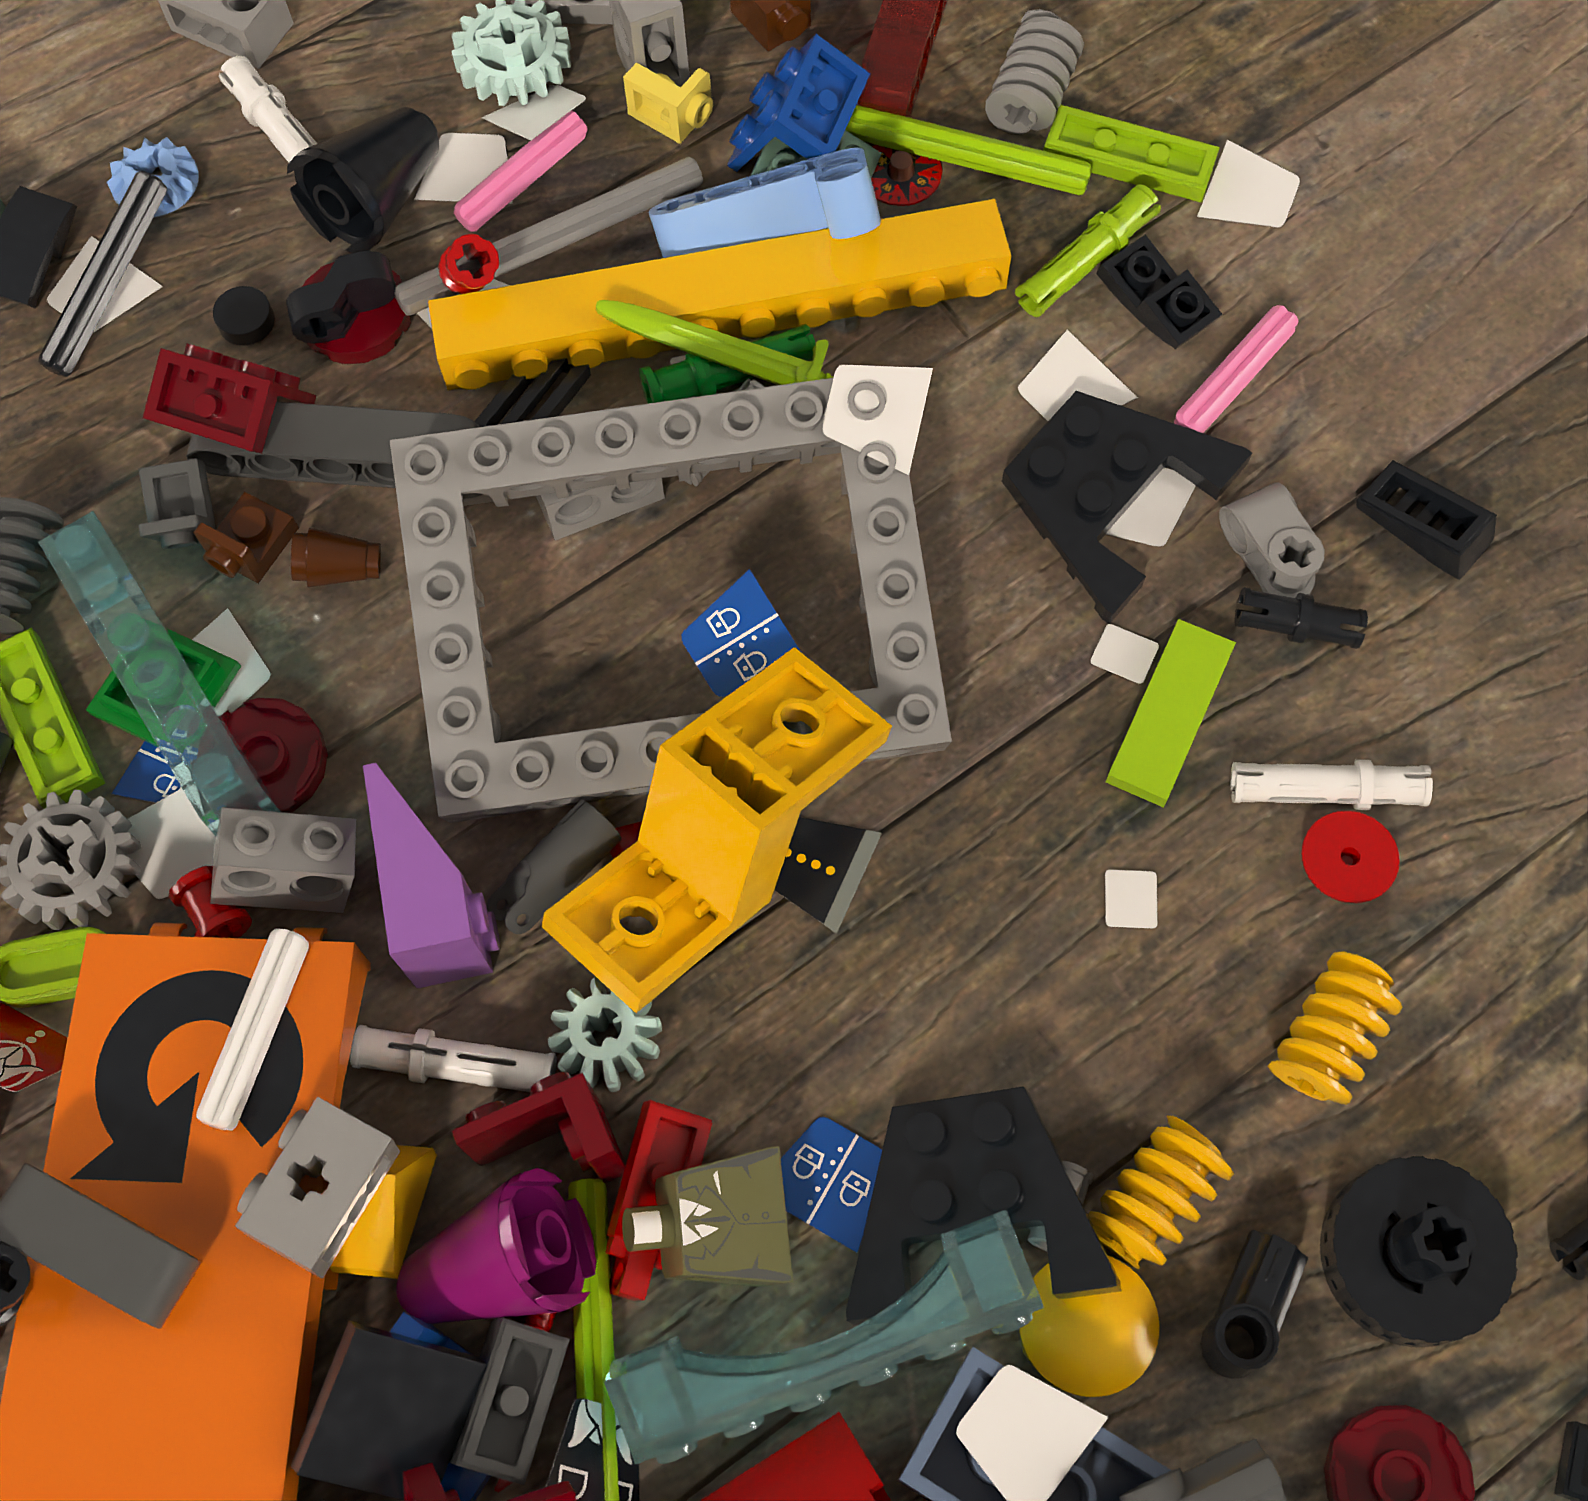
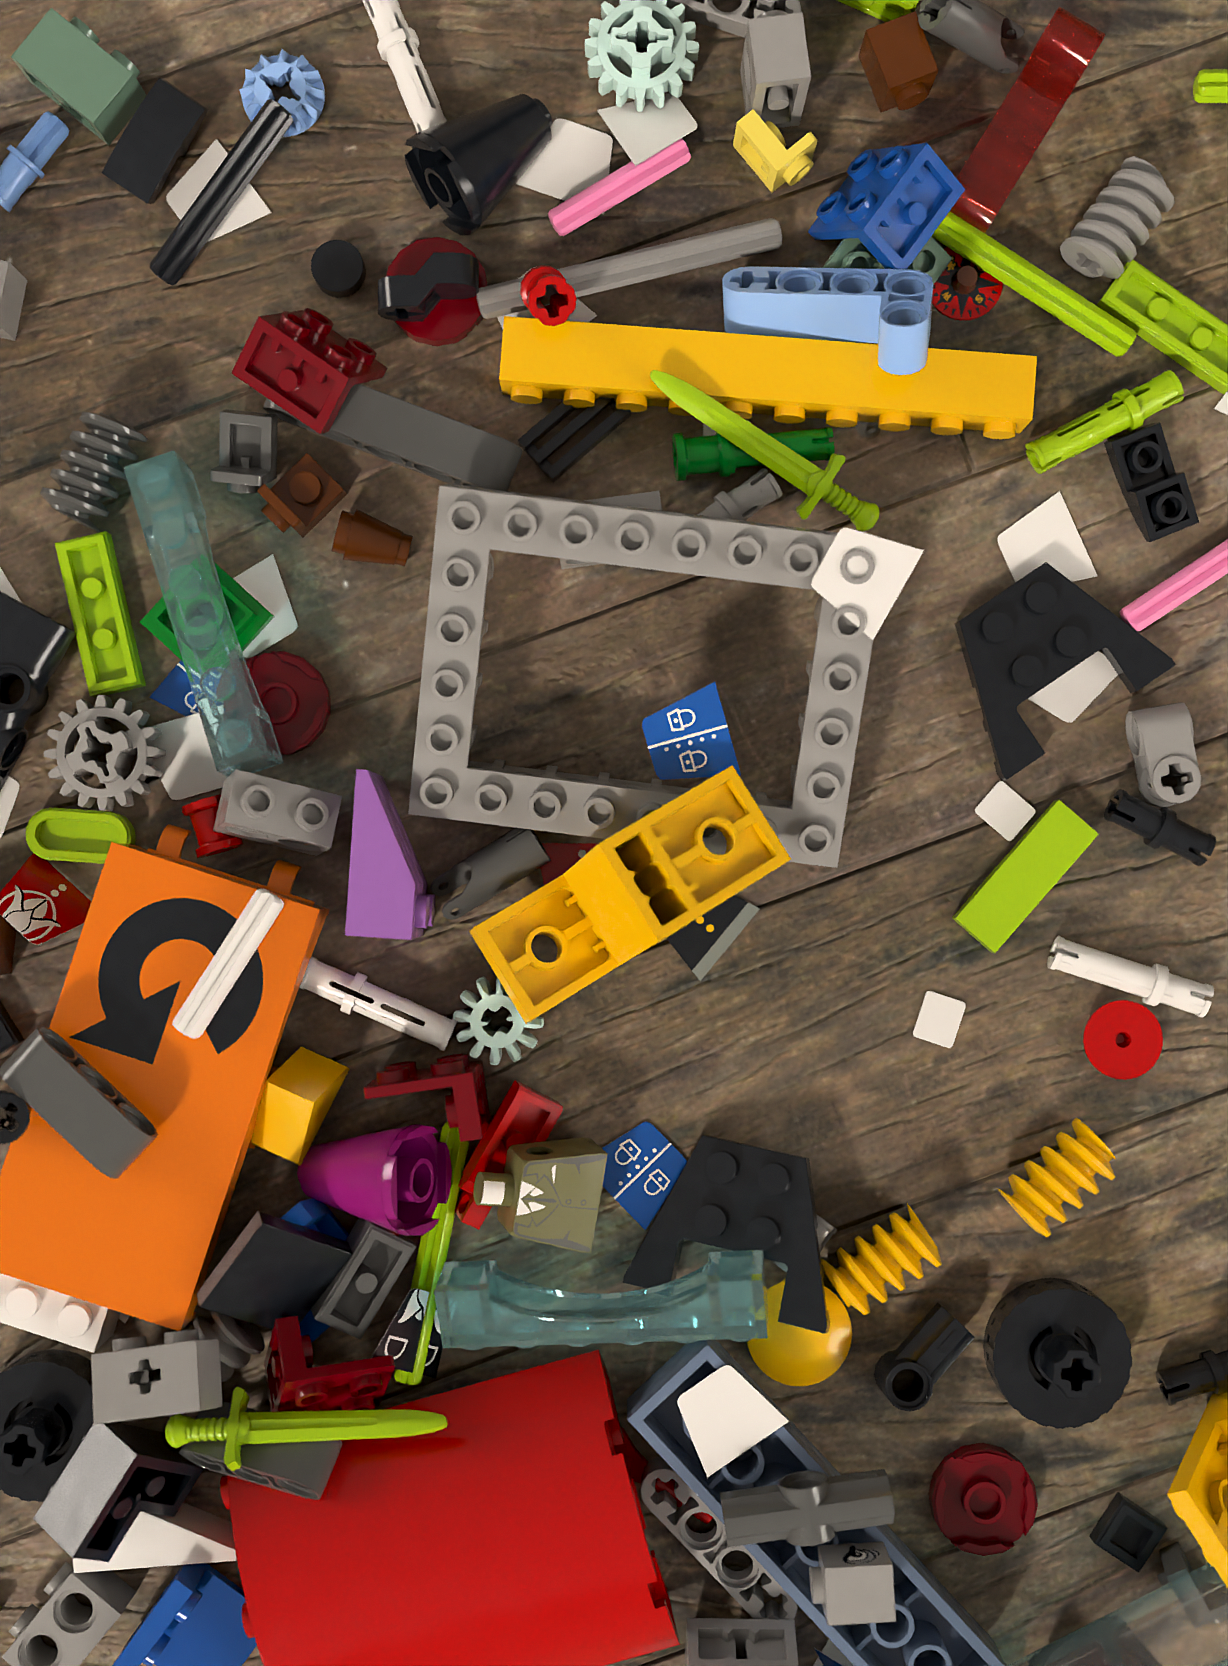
camera: 15 degrees right, 20 degrees up
light grey brick [235,1096,400,1279] -> none

